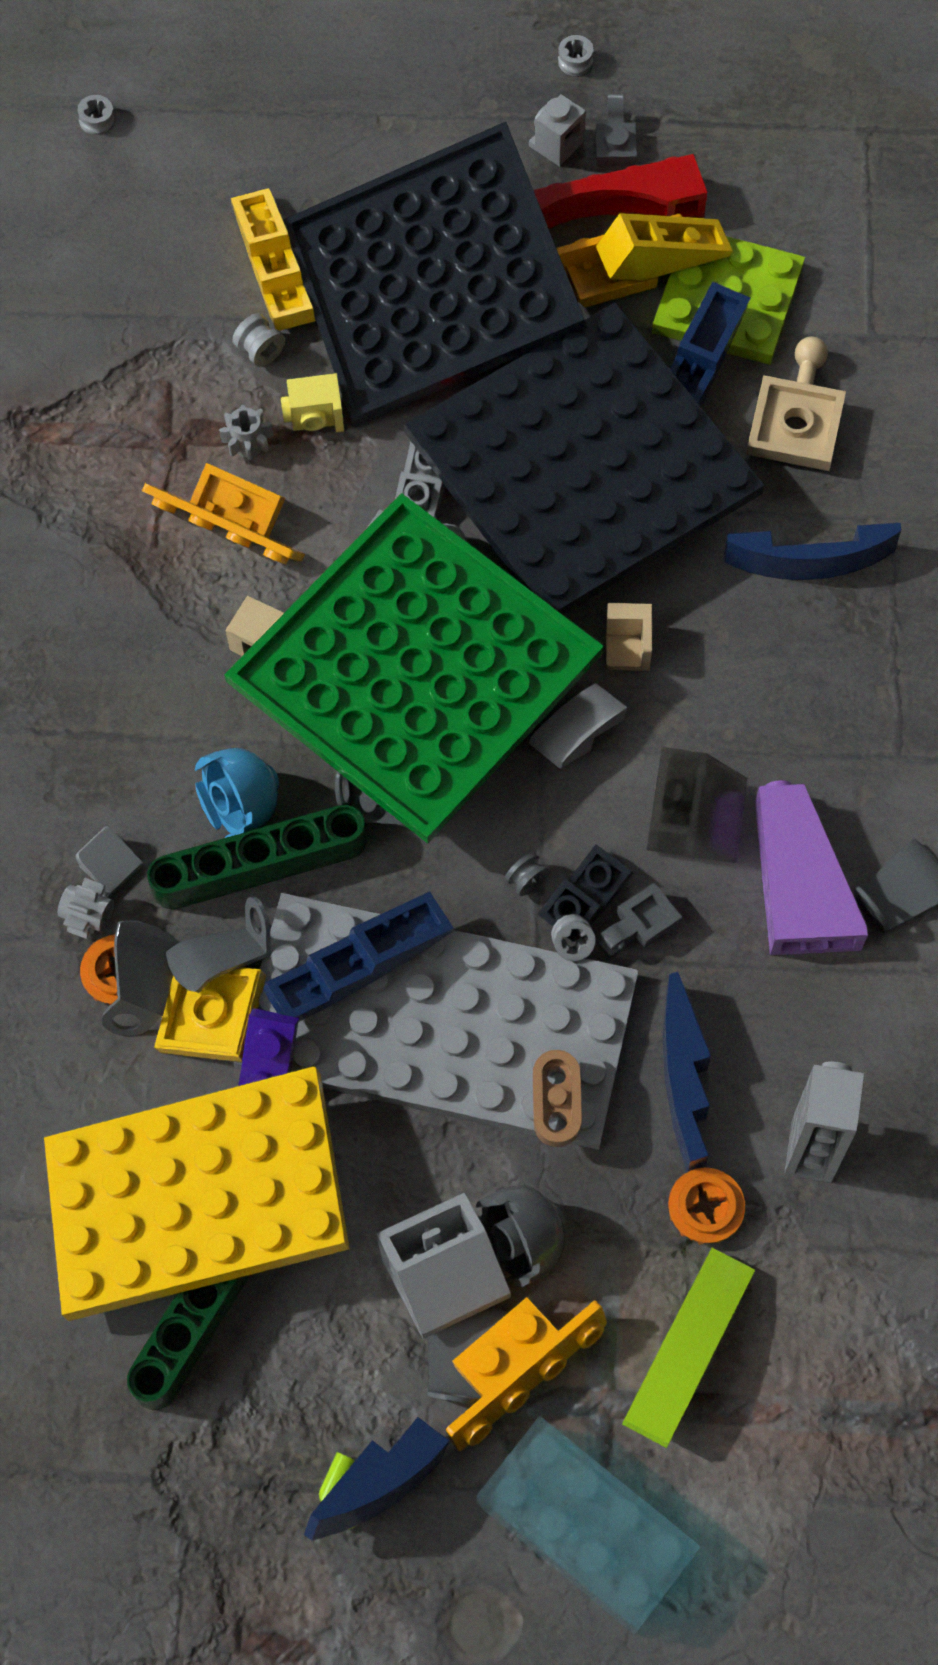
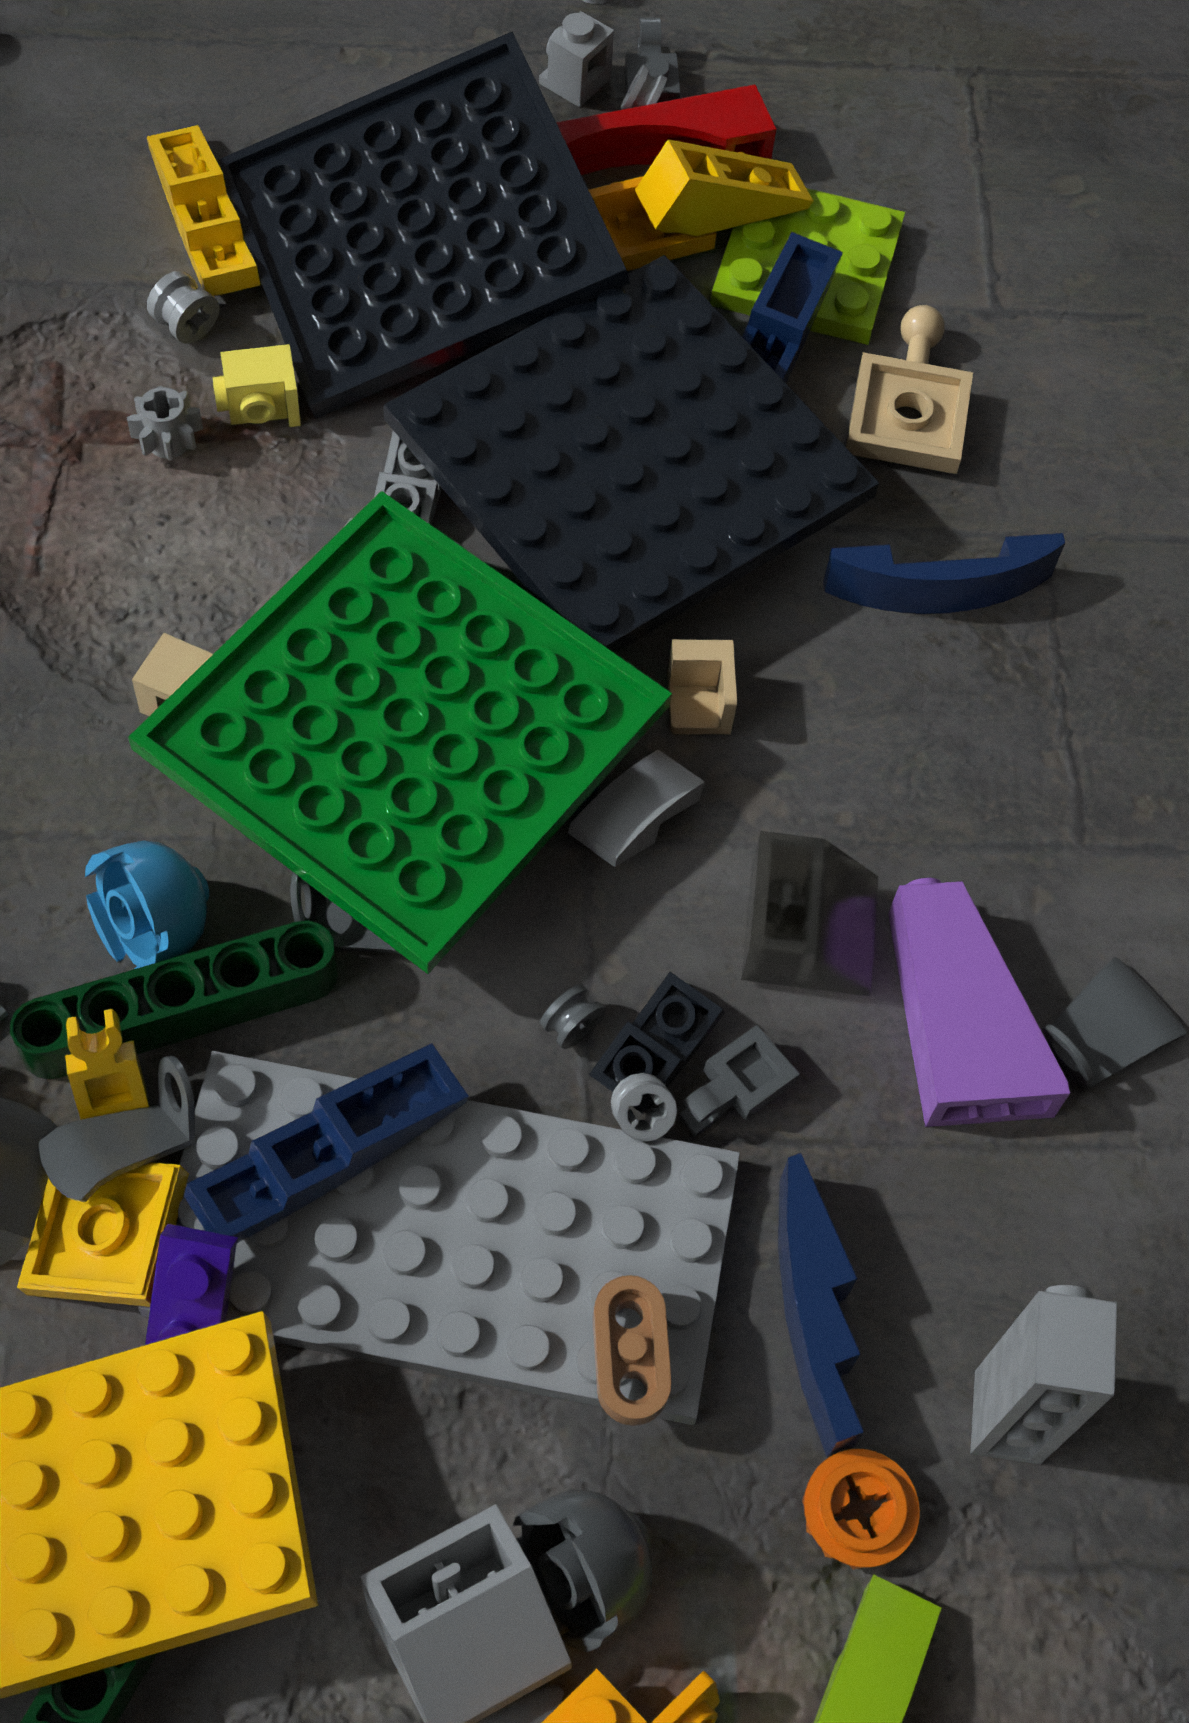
camera: 10 degrees left, 5 degrees down
light orange bracket [142,463,305,565] -> none
none -> yellow plate [65,1009,149,1120]
none -> light grey bush [621,65,667,109]

